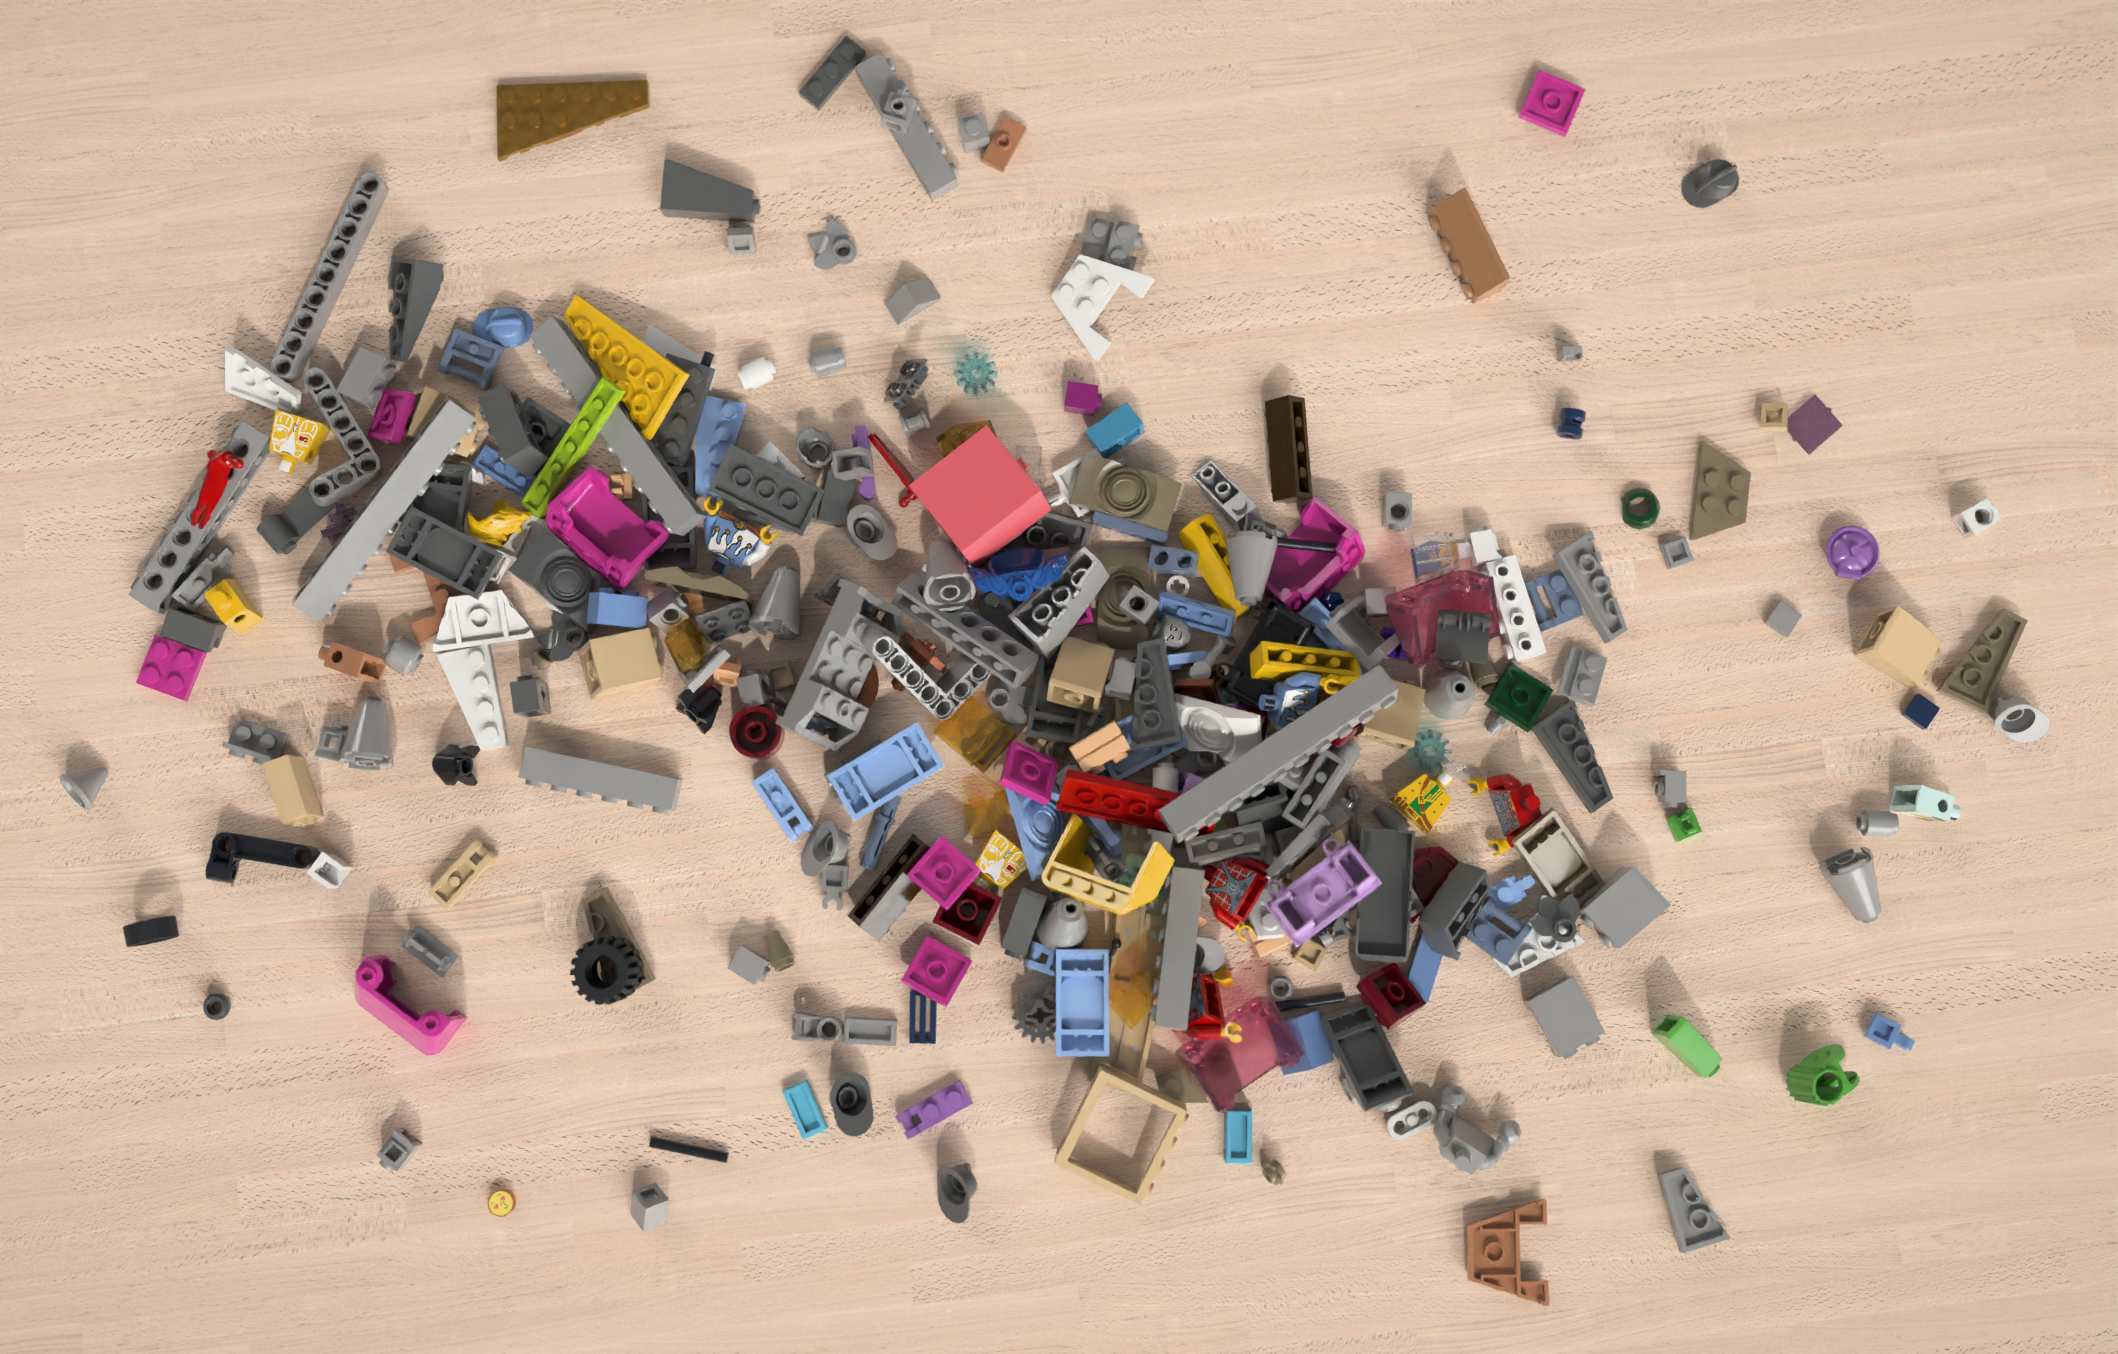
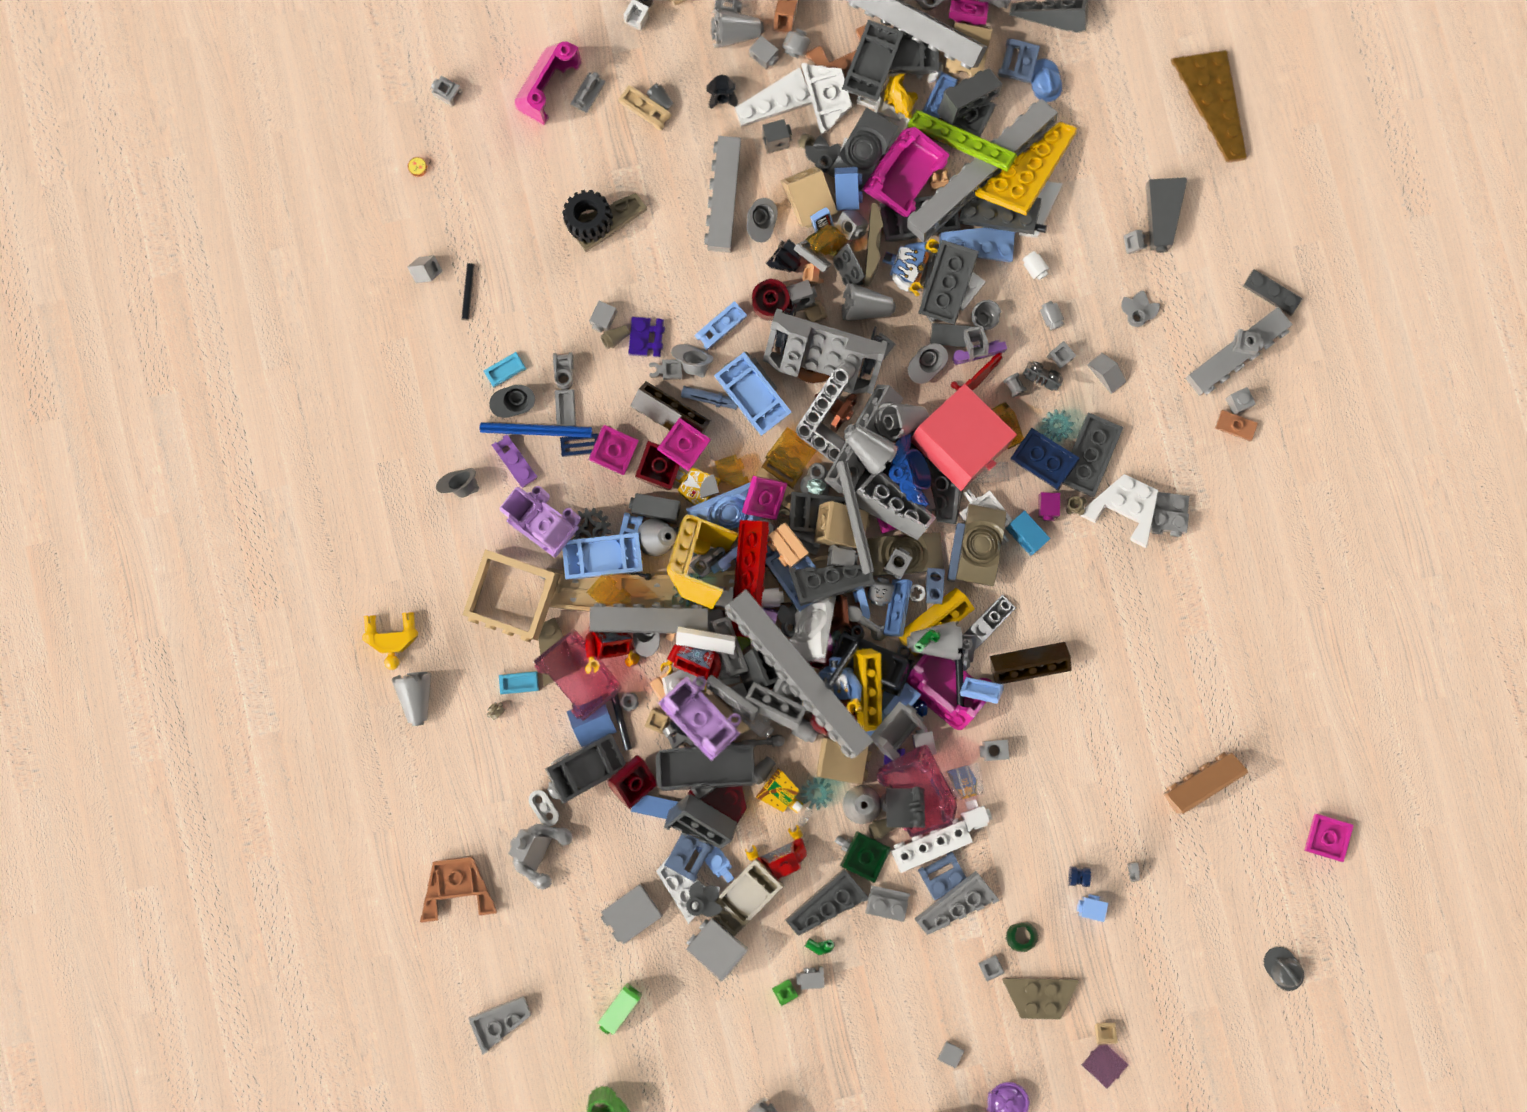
camera: 85 degrees right, 0 degrees up
none -> yellow connector [362,612,418,670]
none -> light grey cone [392,672,431,726]
none -> blue axle [479,423,593,438]
none -> lavender container [500,486,581,558]
none -> dark purple plate [628,317,665,357]
none -> dark grey cone [646,83,674,110]
none -> white tile [676,627,736,654]
none -> light grey tile [700,474,719,498]
none -> light grey piece [747,198,778,243]
none -> light grey brick [749,36,779,69]
none -> green arm [804,938,834,955]
none -> light aqua plate [807,479,826,495]
none -> tile [810,207,836,241]
none -> black bar [825,642,859,689]
none -> light grey axle [836,460,874,574]
none -> light grey cone [844,423,898,475]
none -> green arm [915,629,940,652]
none -> light blue tile [960,677,1004,704]
none -> dark blue plate [1010,428,1080,490]
none -> light grey panel [1047,341,1076,369]
none -> dark grey plate [1063,412,1123,498]
none -> dark tan plate [1066,496,1087,515]
none -> light blue brick [1077,894,1108,922]

